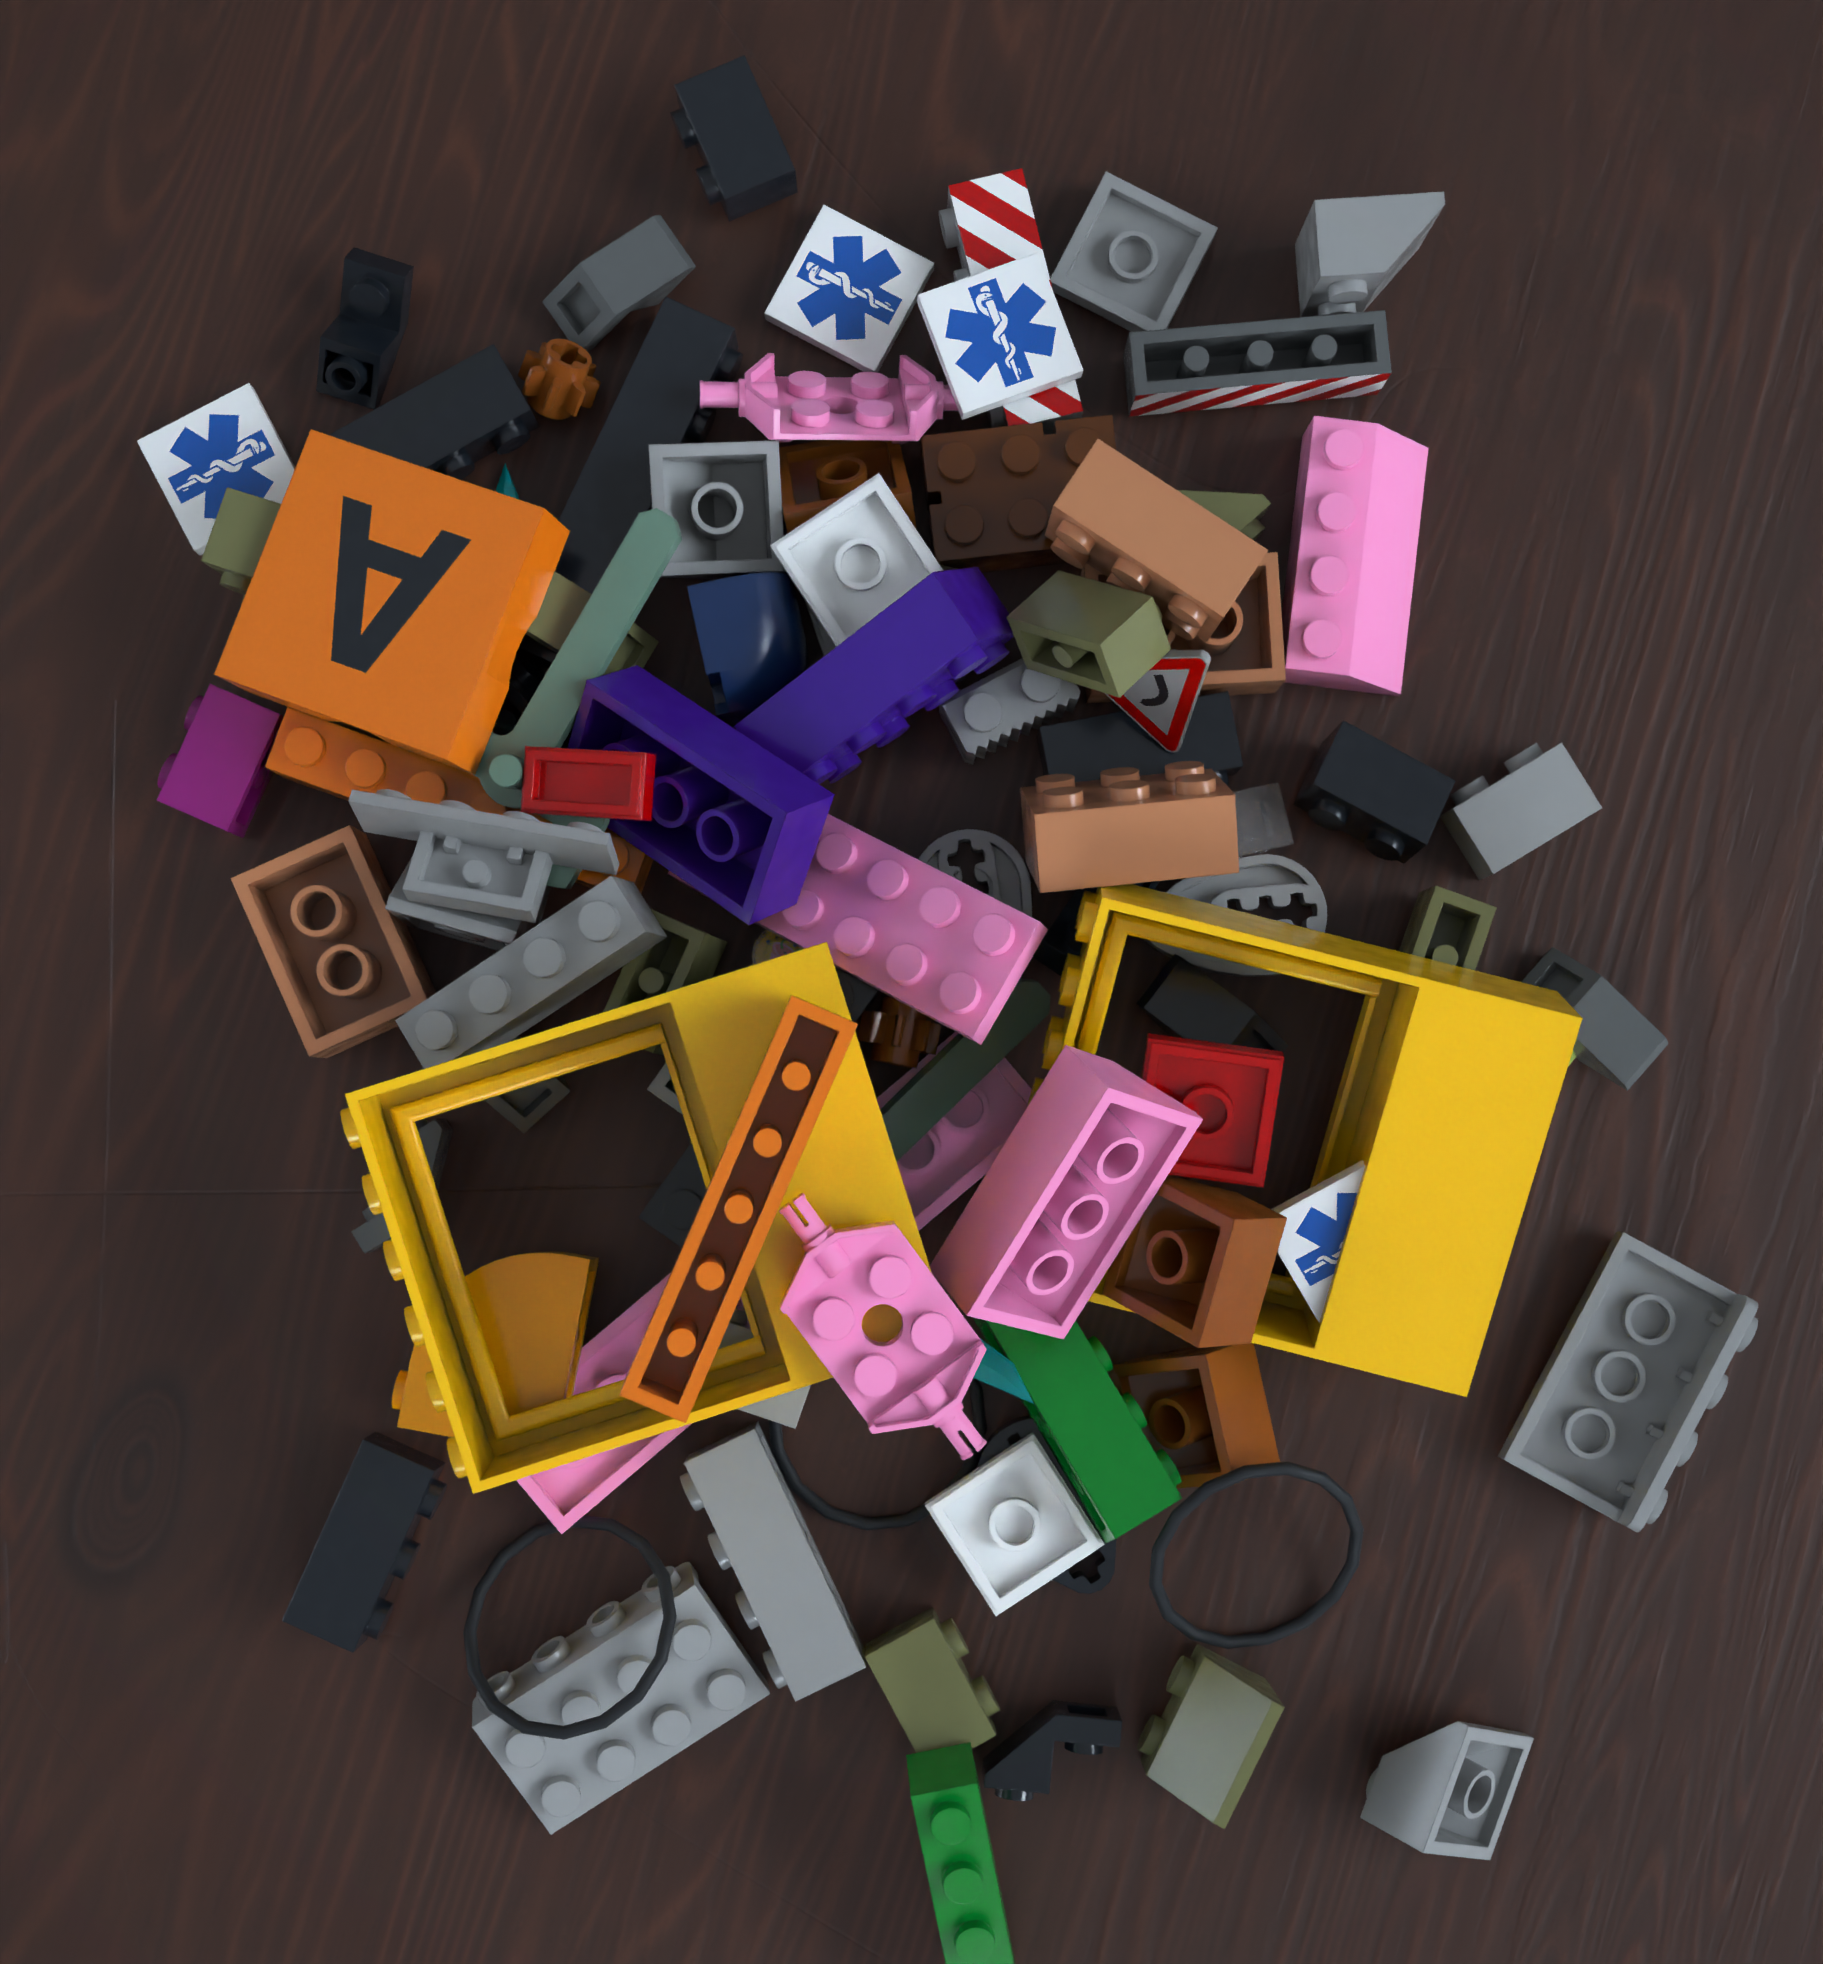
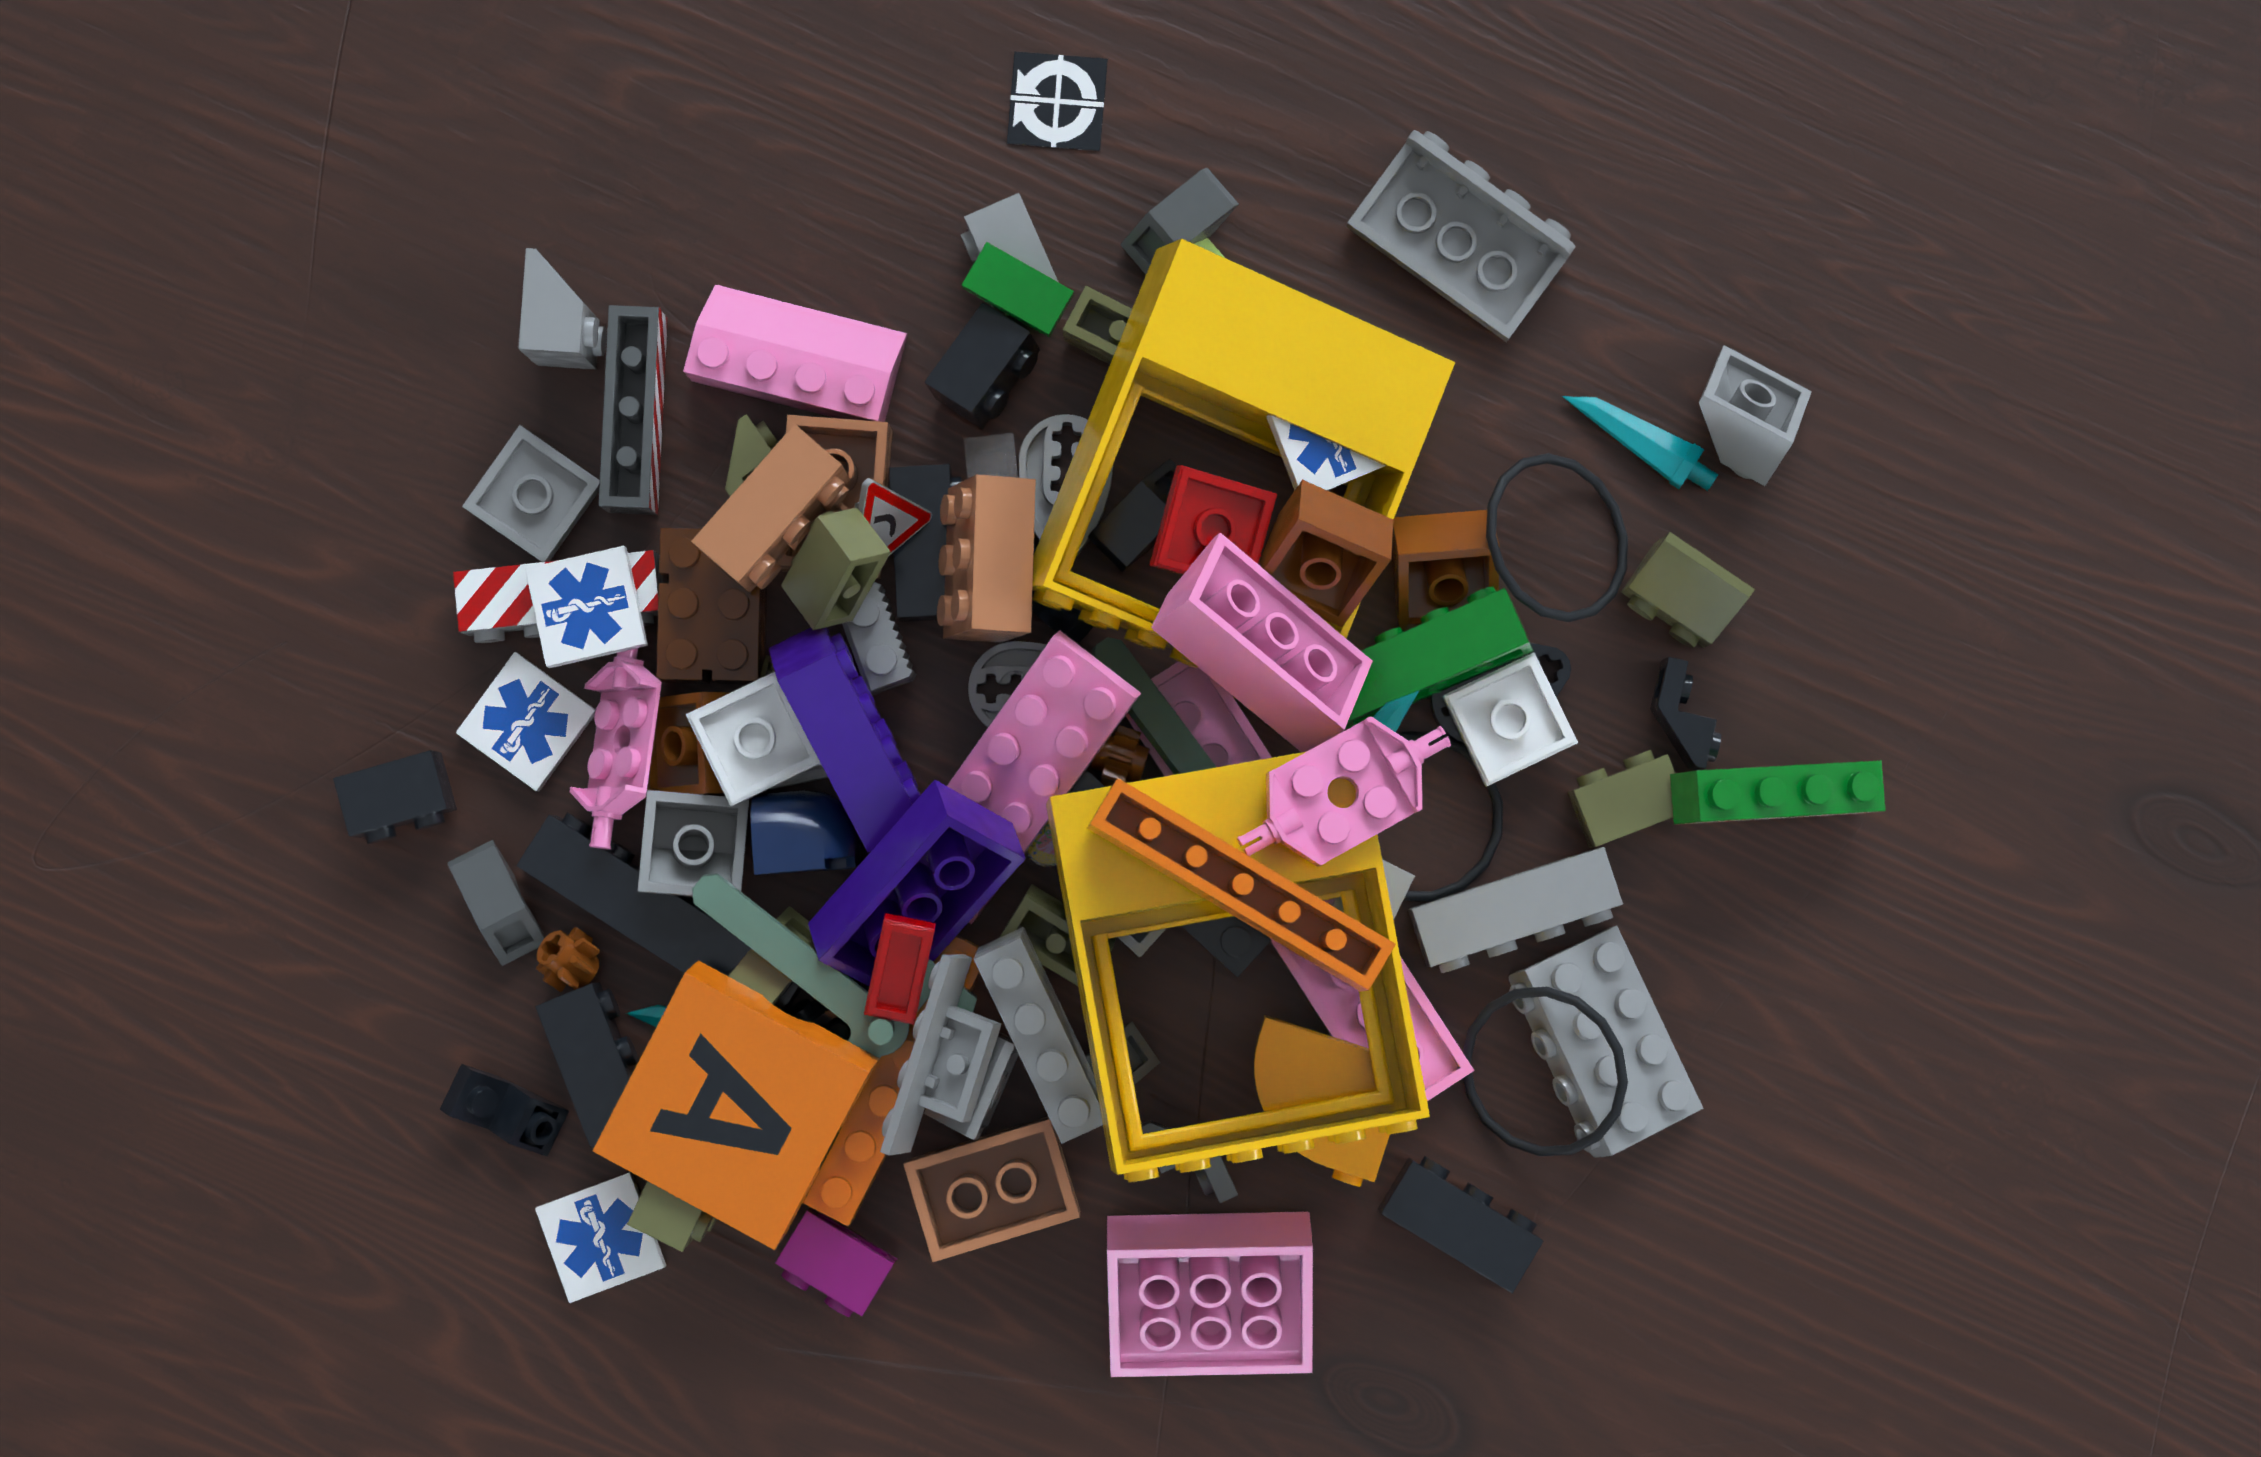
camera: 75 degrees left, 0 degrees up
none -> green tile [962,242,1074,338]
none -> sticker [1007,51,1108,151]
none -> bright pink slope [1107,1212,1313,1377]
none -> teal bar [1562,396,1719,491]

